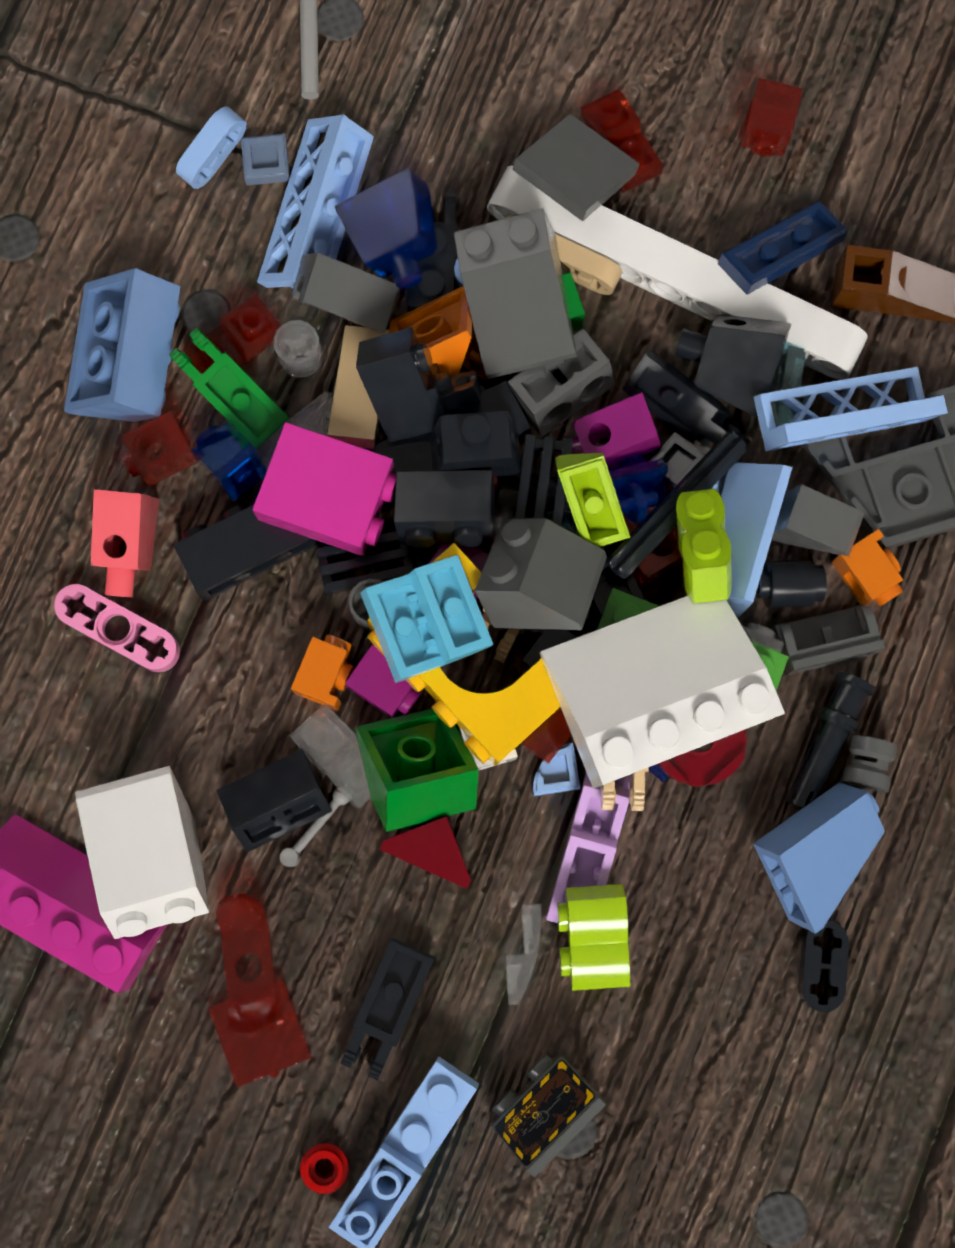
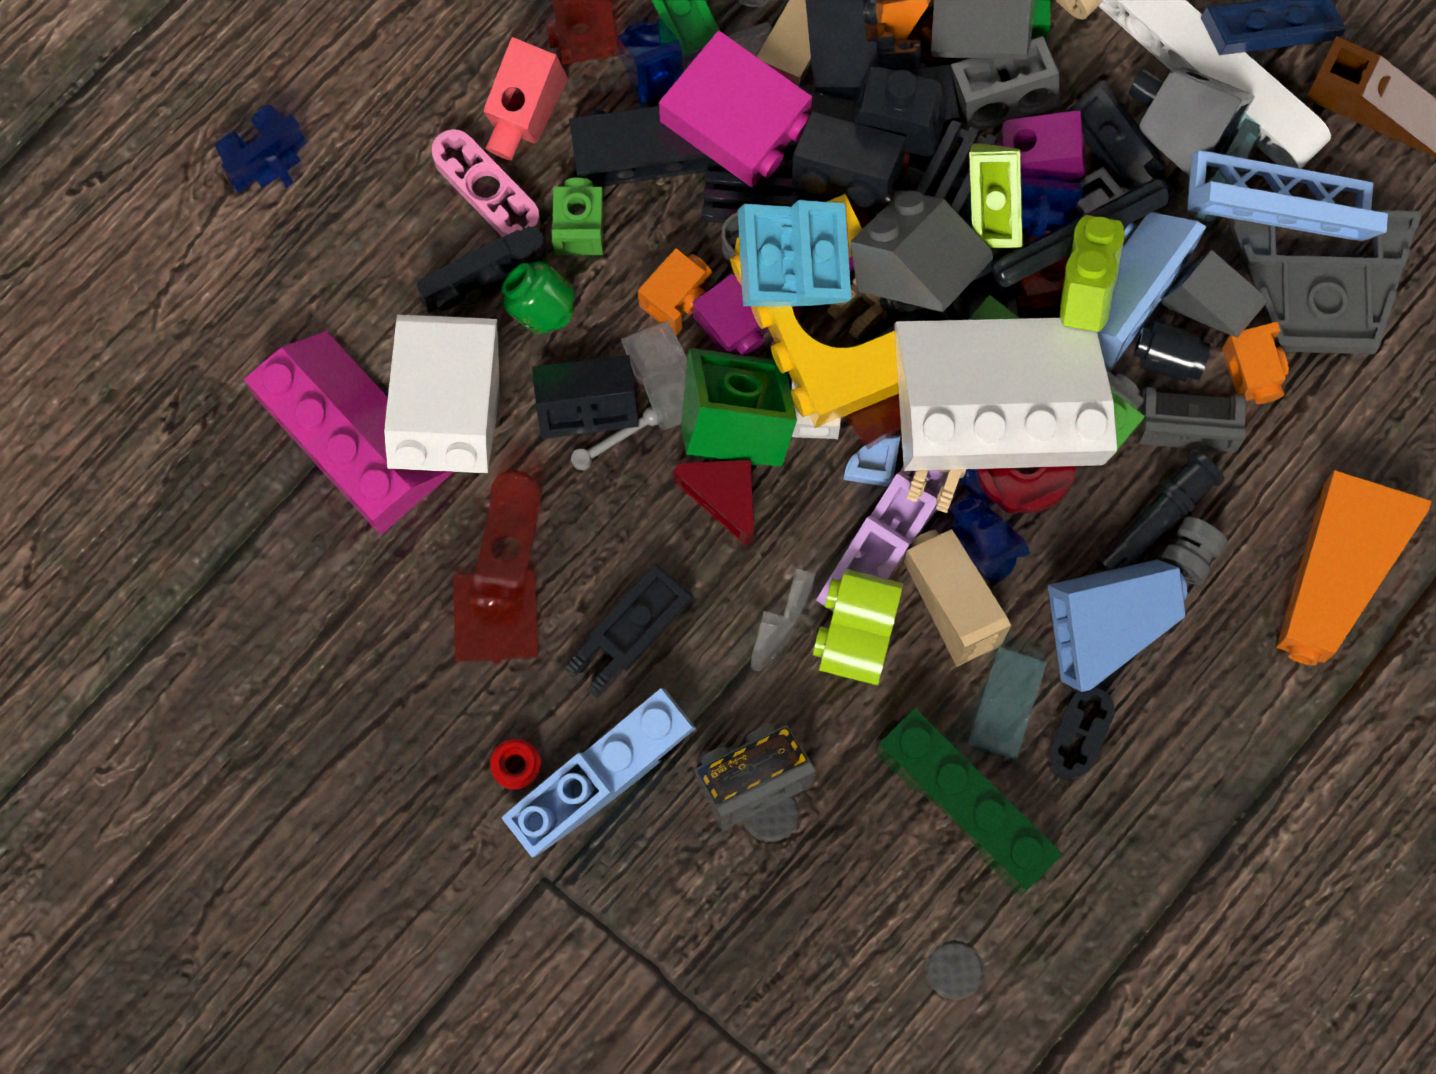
camera: 20 degrees right, 5 degrees down
none -> black hinge [416,225,546,314]
none -> green head [502,261,575,334]
none -> bright green brick [552,178,604,255]
none -> dark green arch [876,708,1063,897]
none -> tan slope [904,529,1011,667]
none -> clear blue hips [946,494,1031,581]
none -> clear light blue tile [968,647,1047,760]

